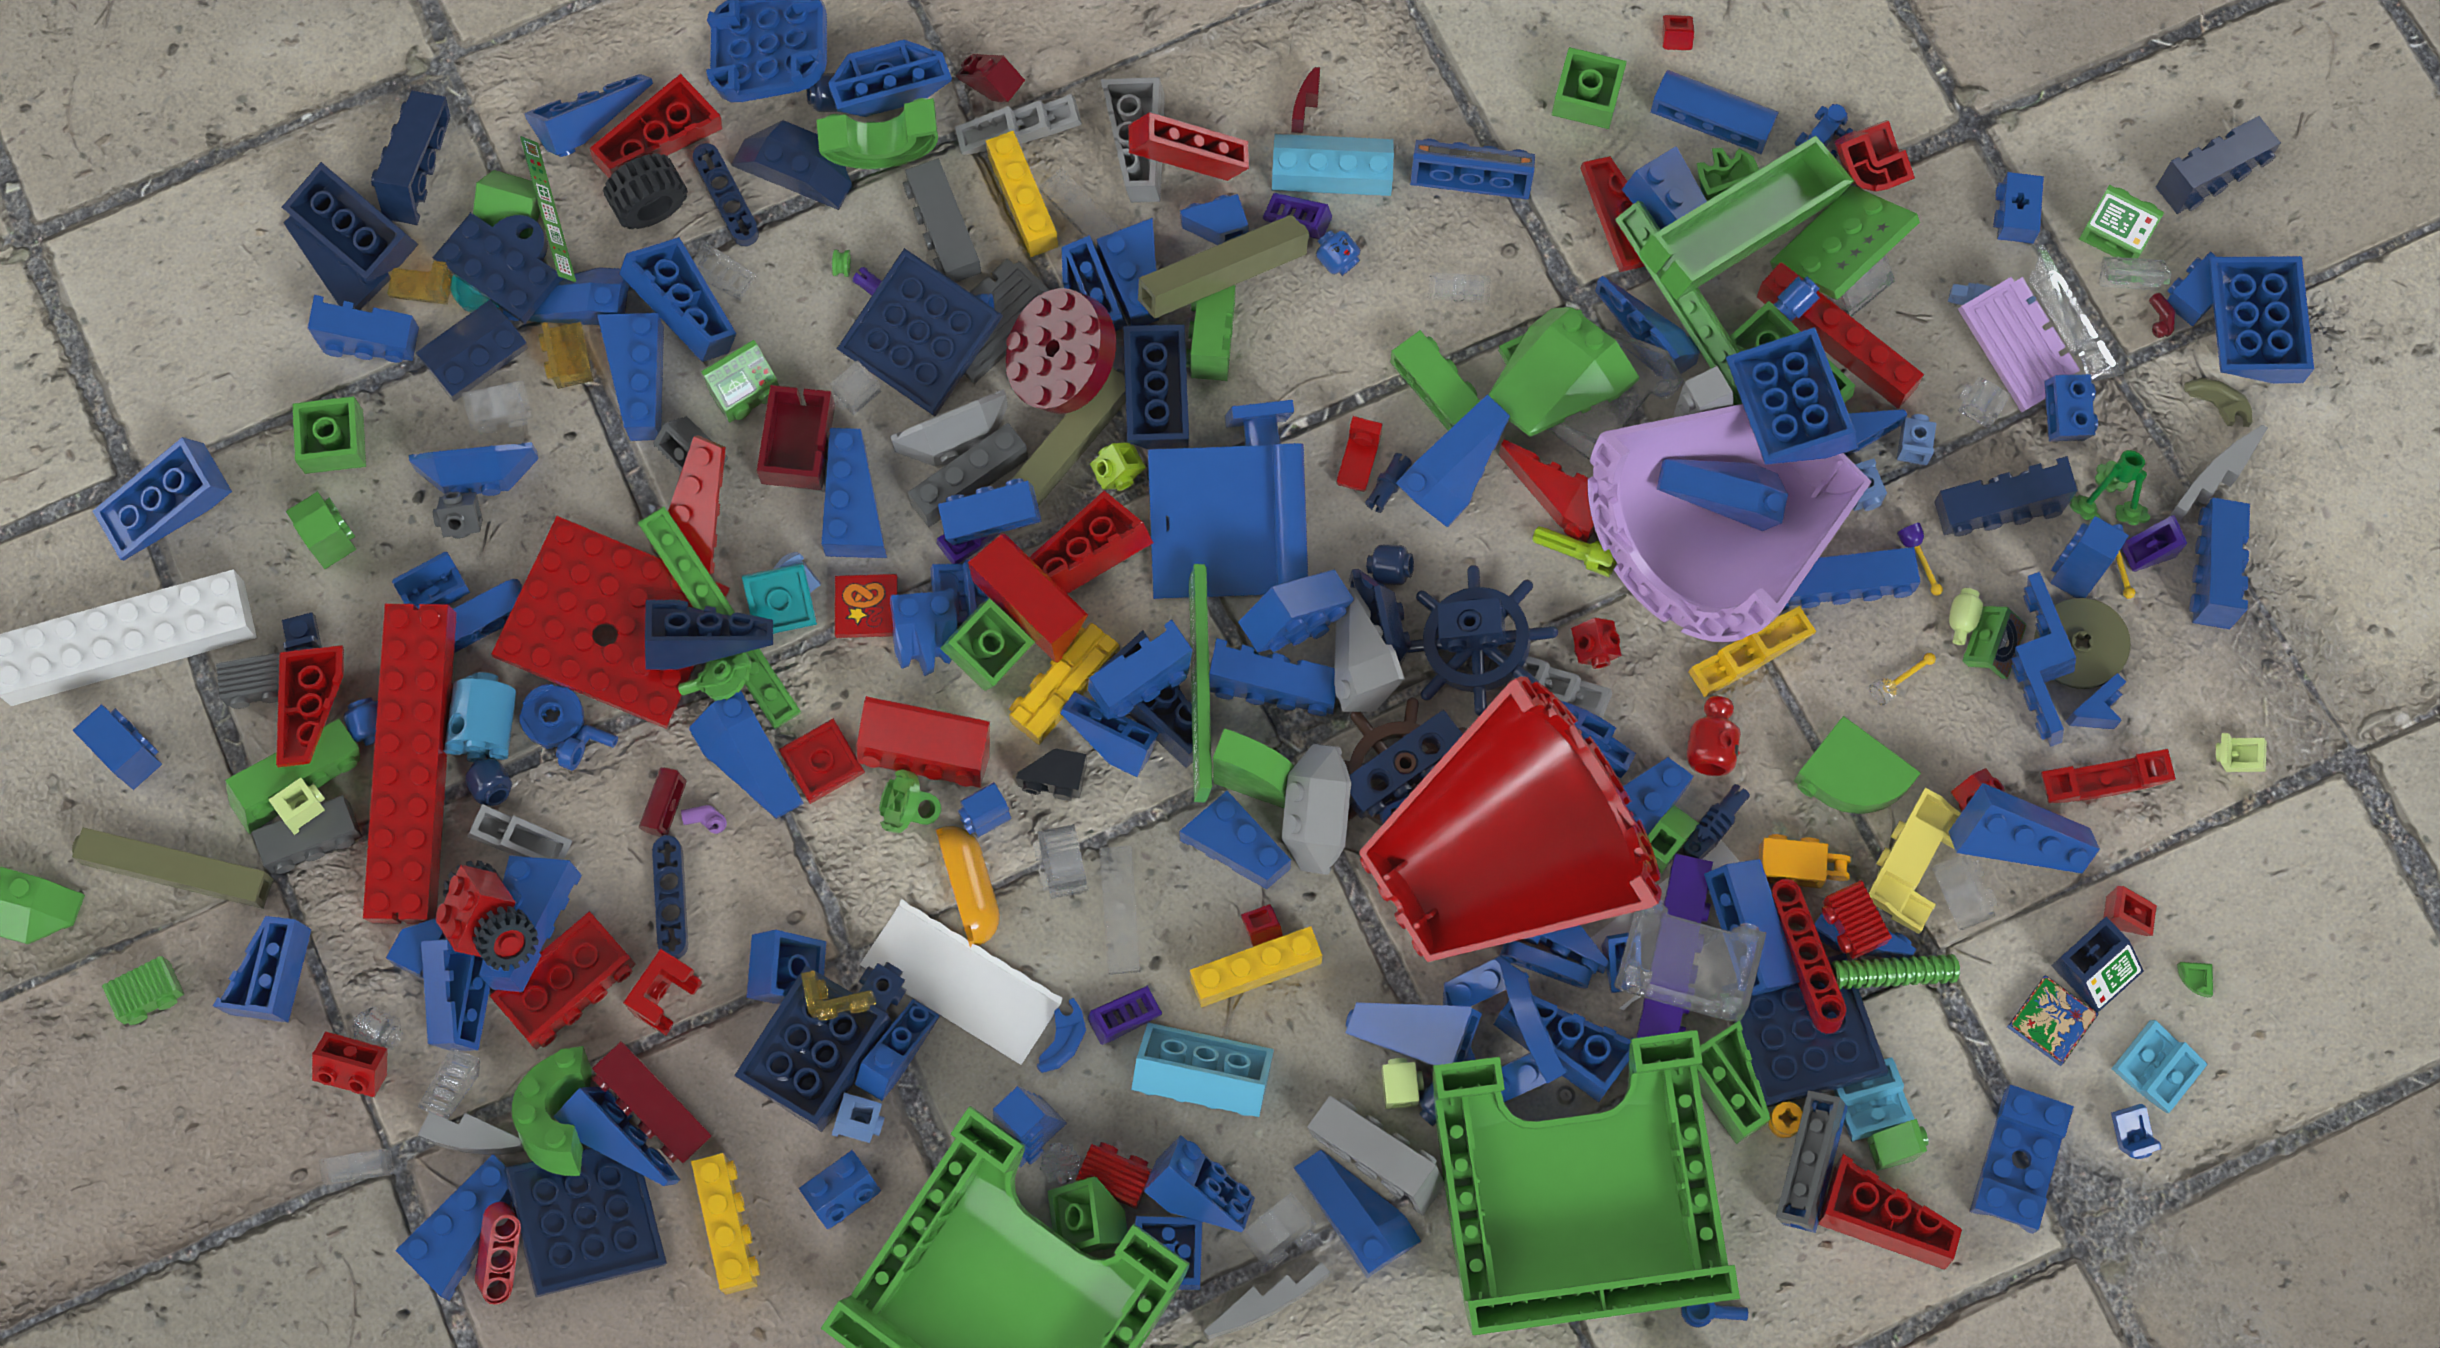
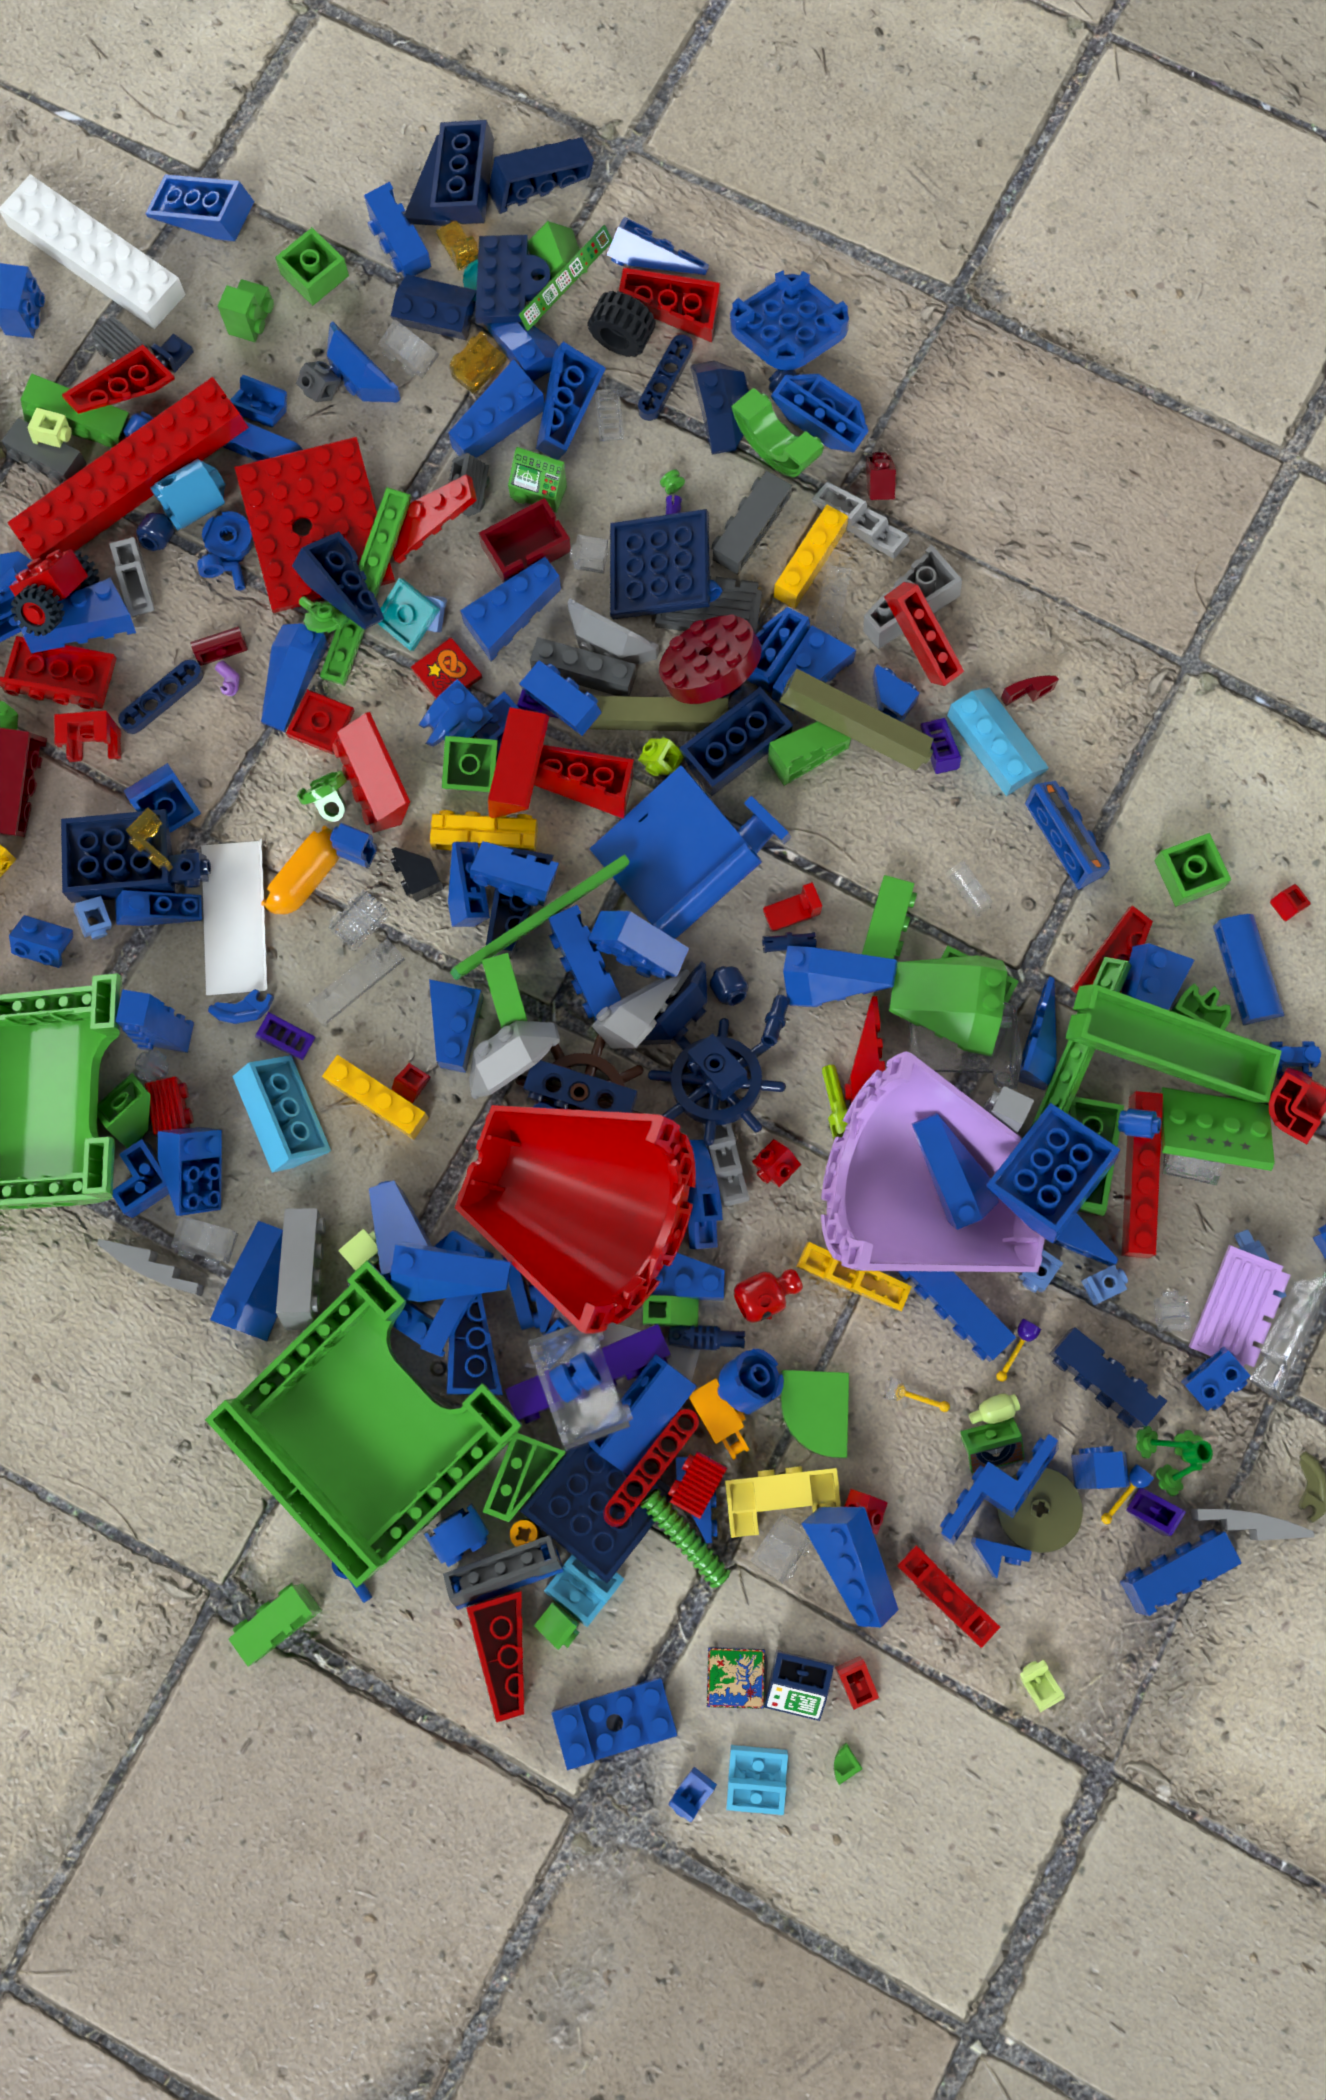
camera: 55 degrees right, 5 degrees up
blue head [1316,230,1361,276] -> none
none -> blue wedge [390,1242,512,1302]
none -> blue brick [424,1504,489,1567]
none -> blue wheel [549,1351,602,1403]
none -> blue brick [717,1349,784,1414]
none -> dark blue pin [761,995,790,1046]

